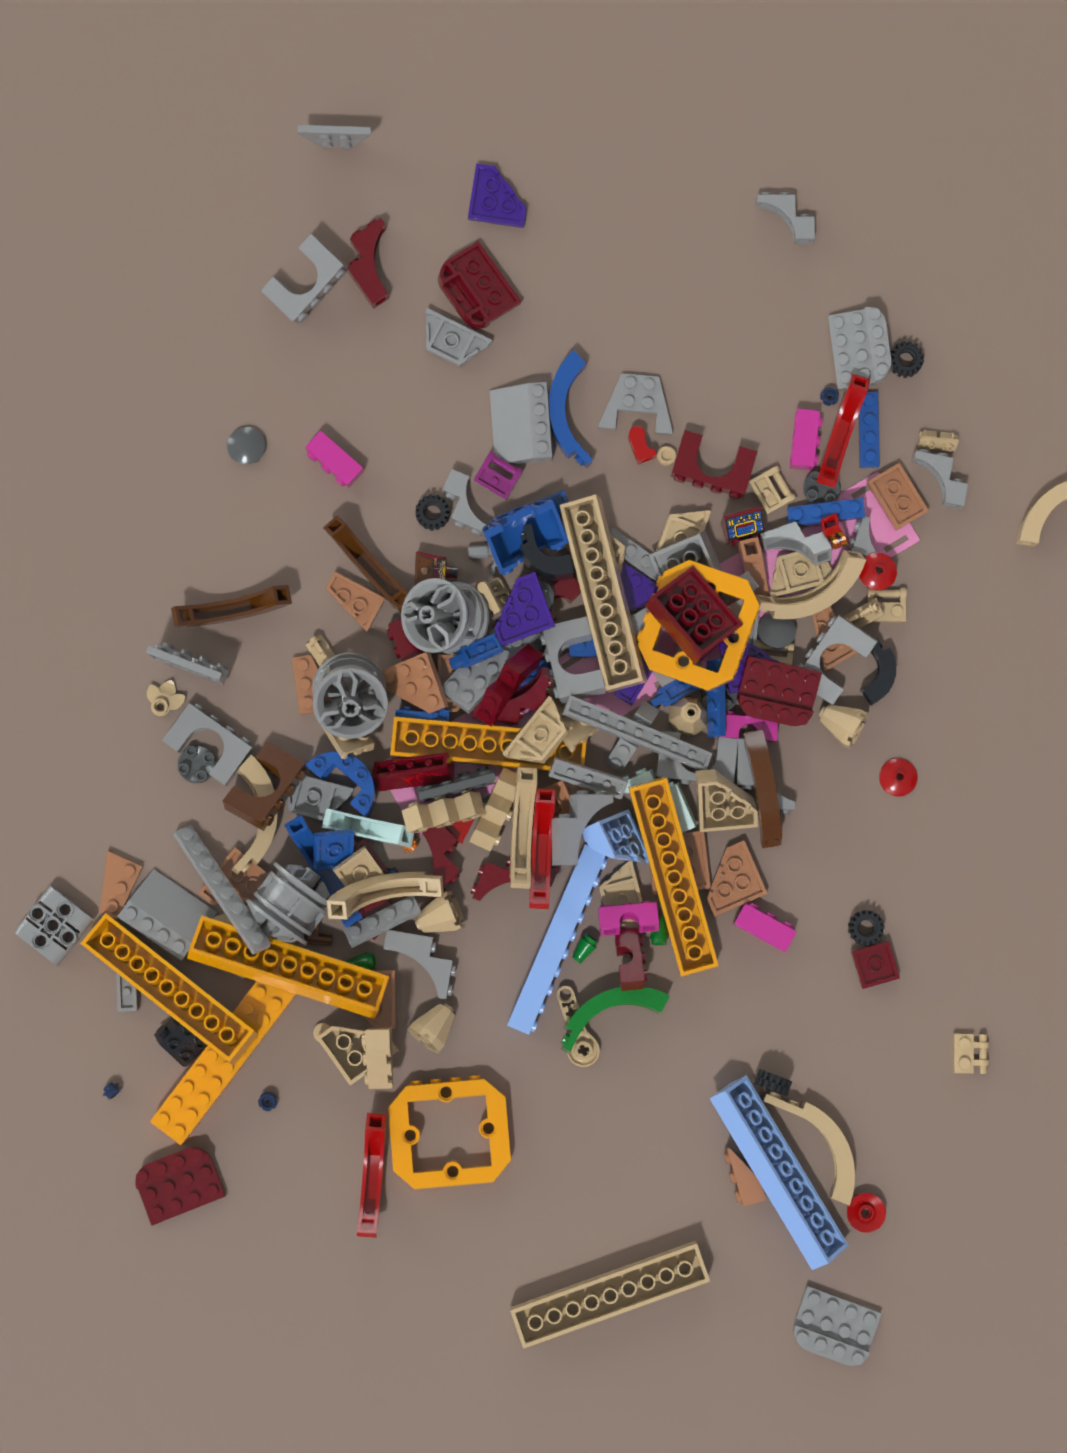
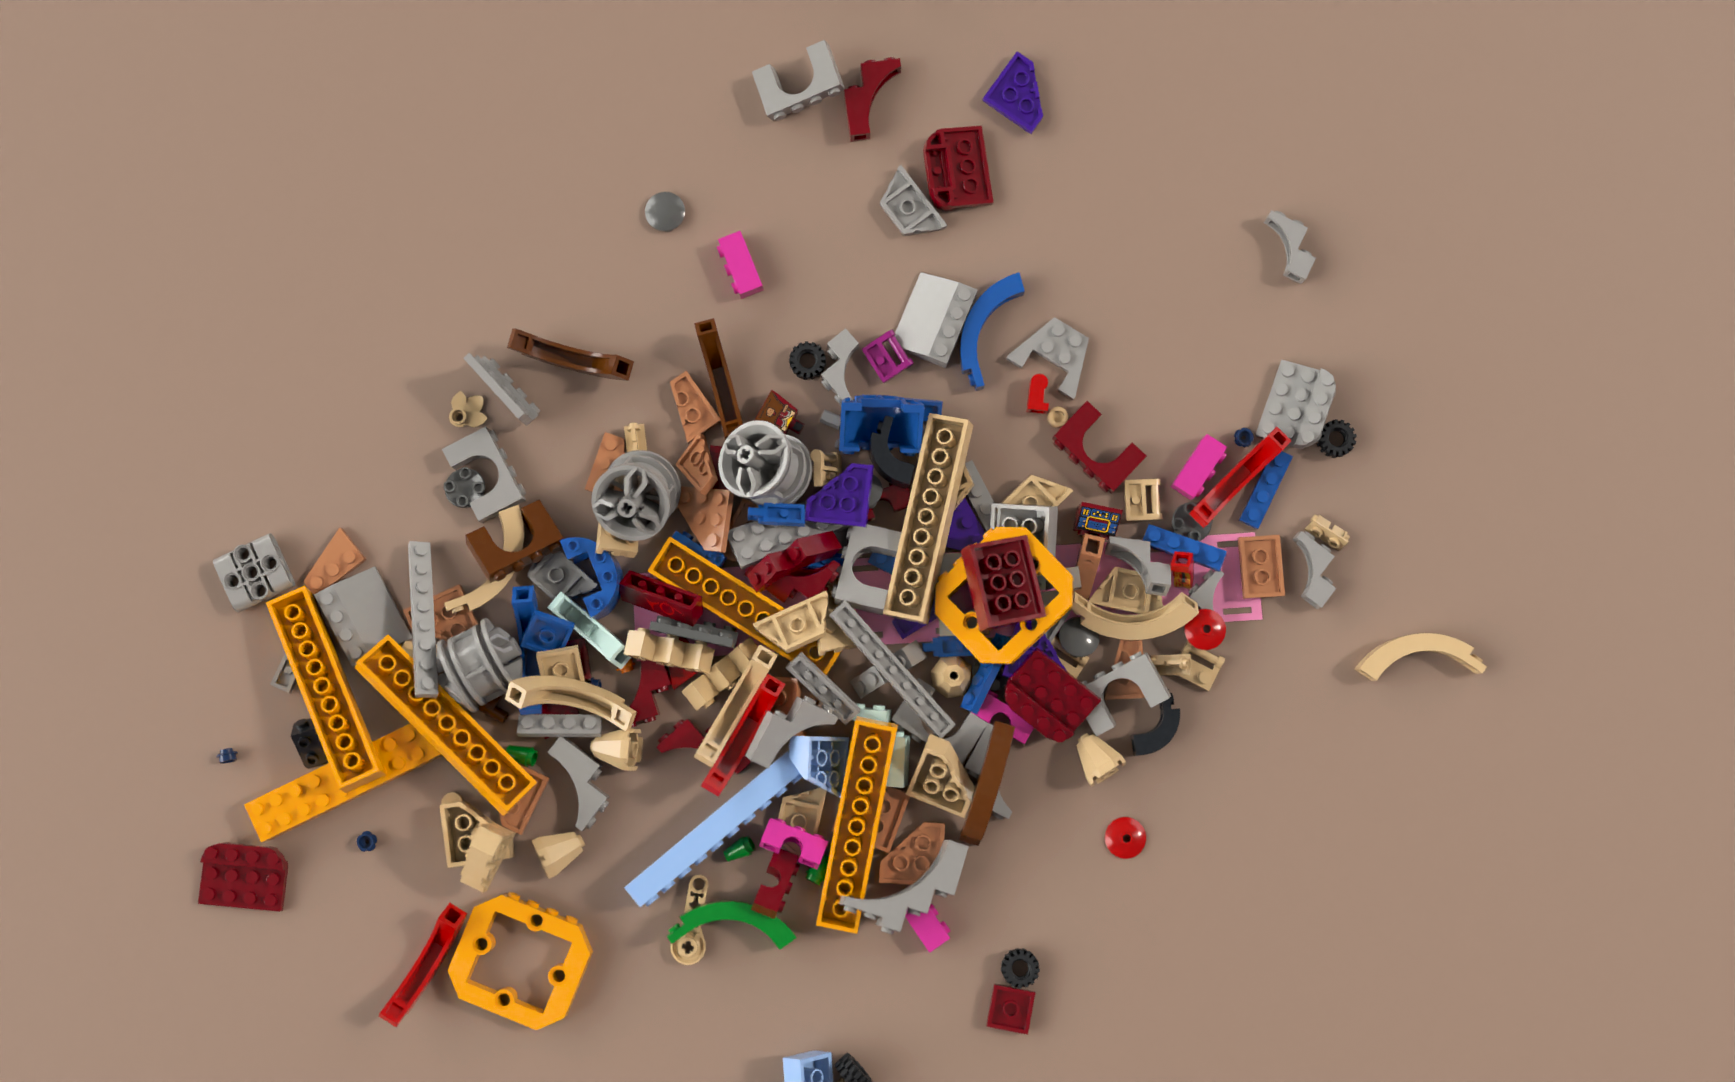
camera: 35 degrees right, 0 degrees up
none -> nougat wing [675,432,718,496]
none -> light grey arch [839,840,969,935]

